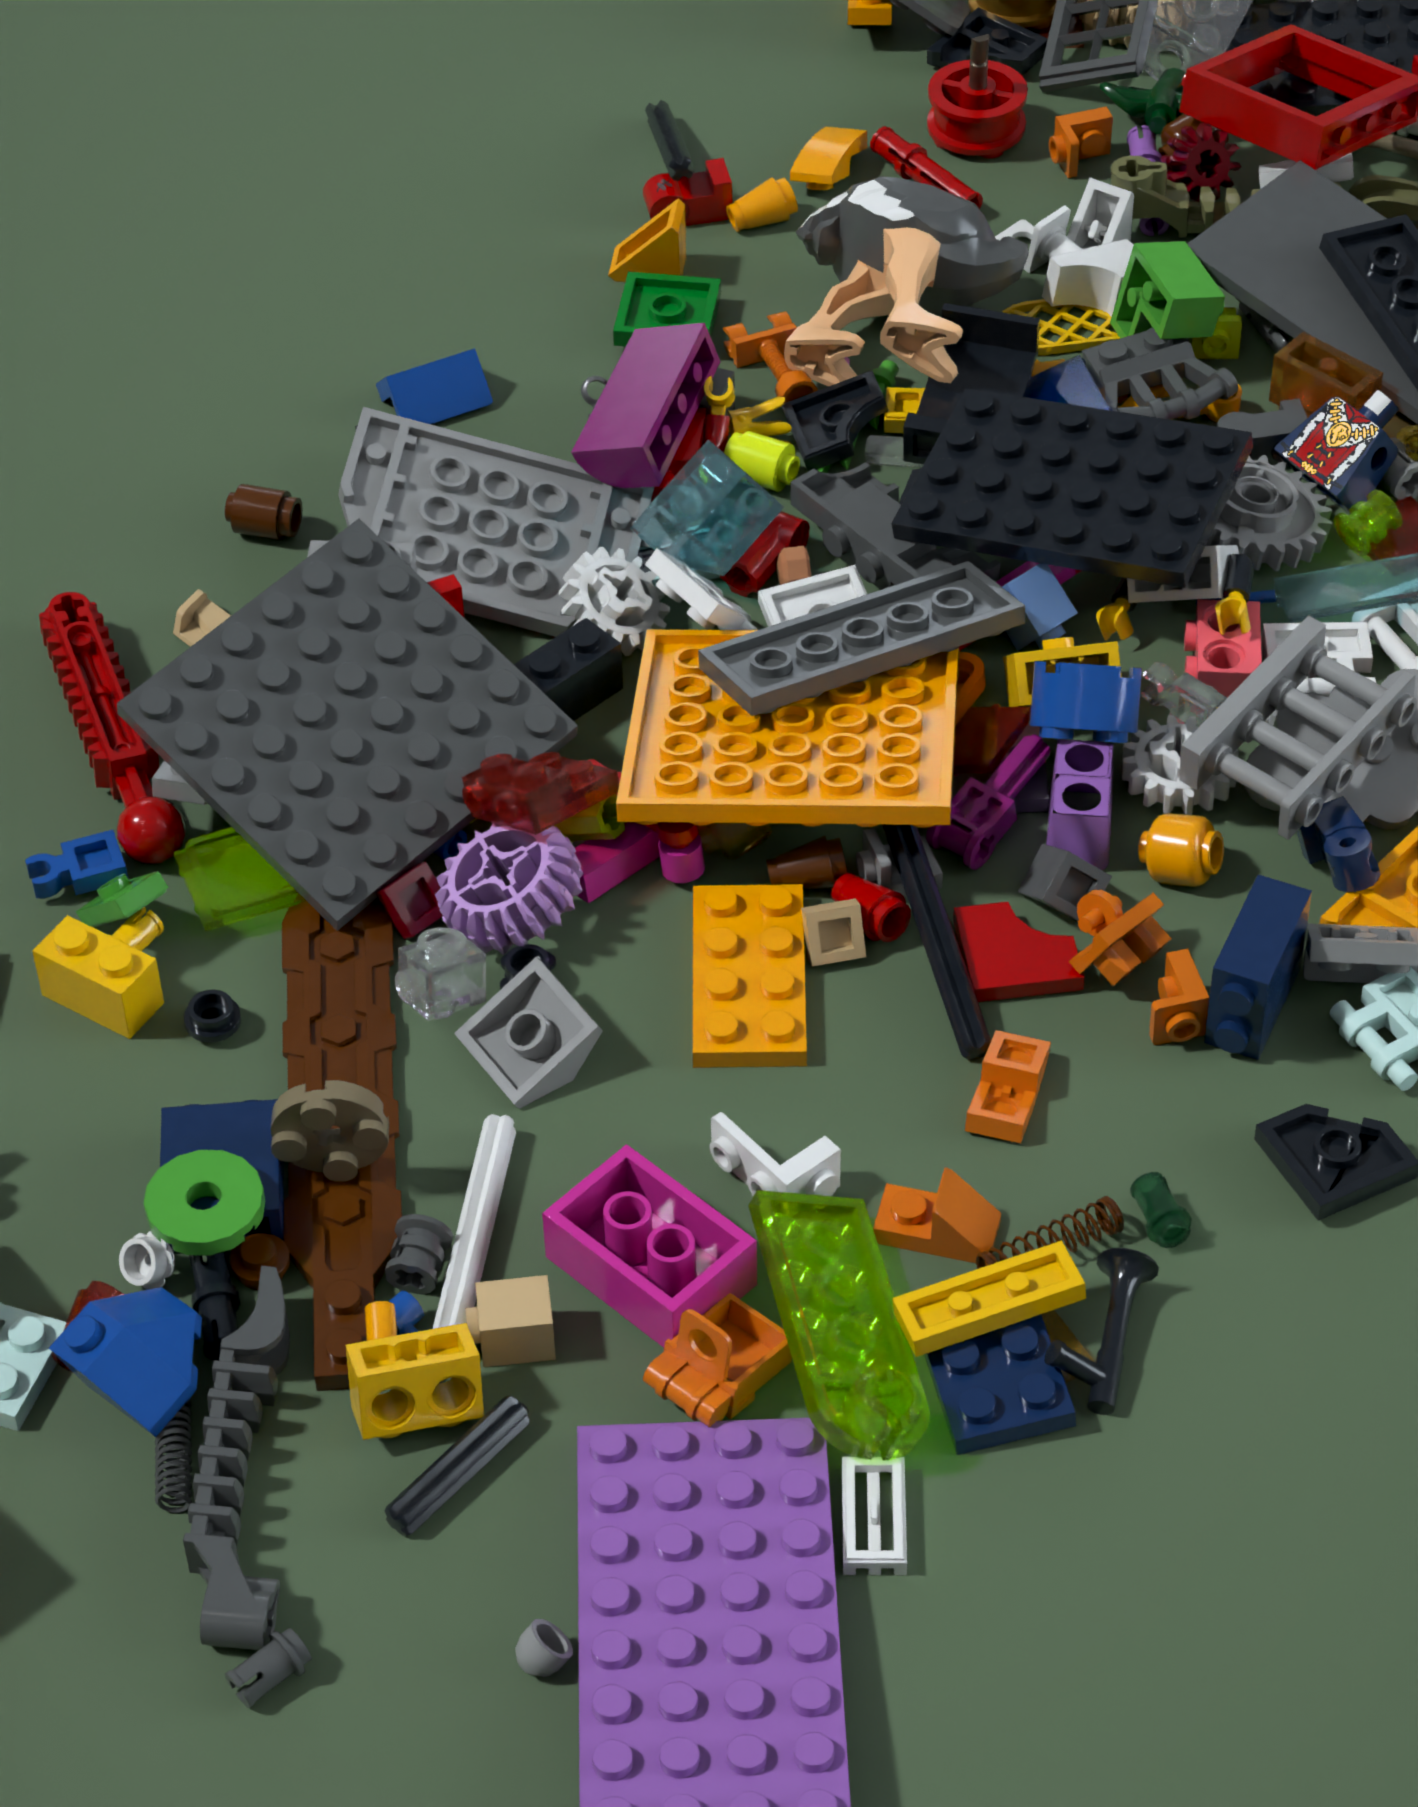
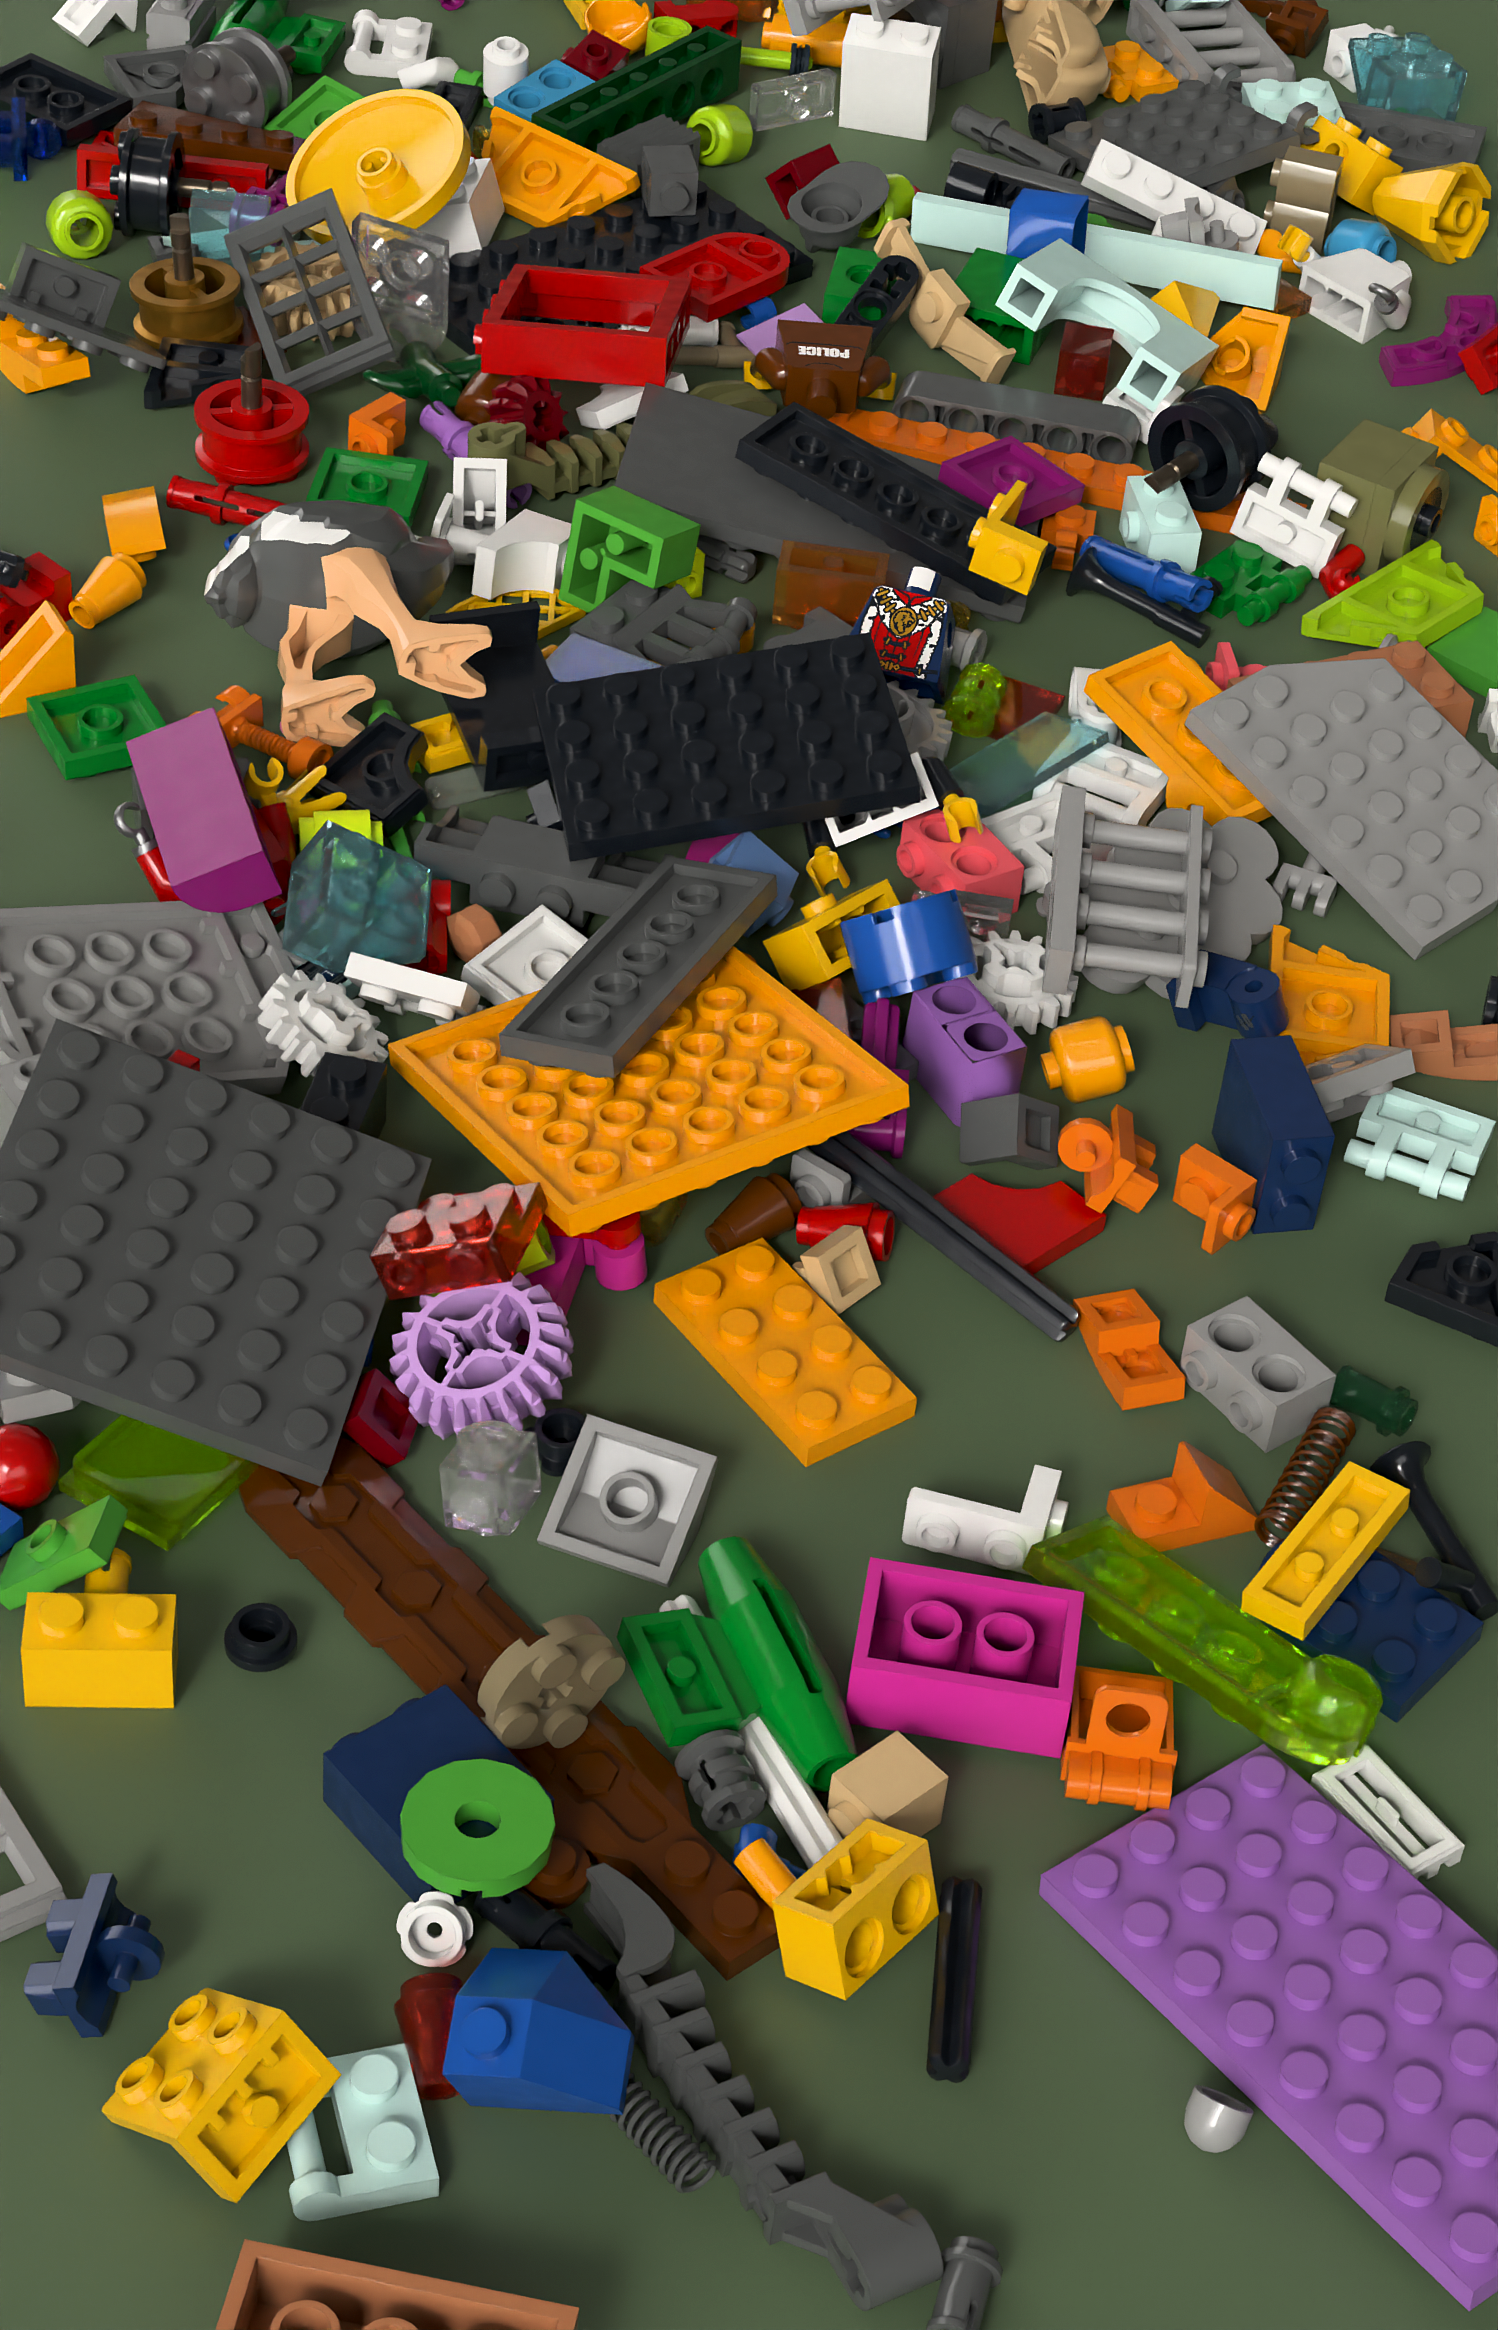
camera: 40 degrees left, 5 degrees down
none -> green plate [306,447,429,530]
none -> green plate [616,1536,859,1792]
none -> light grey brick [1179,1296,1336,1453]

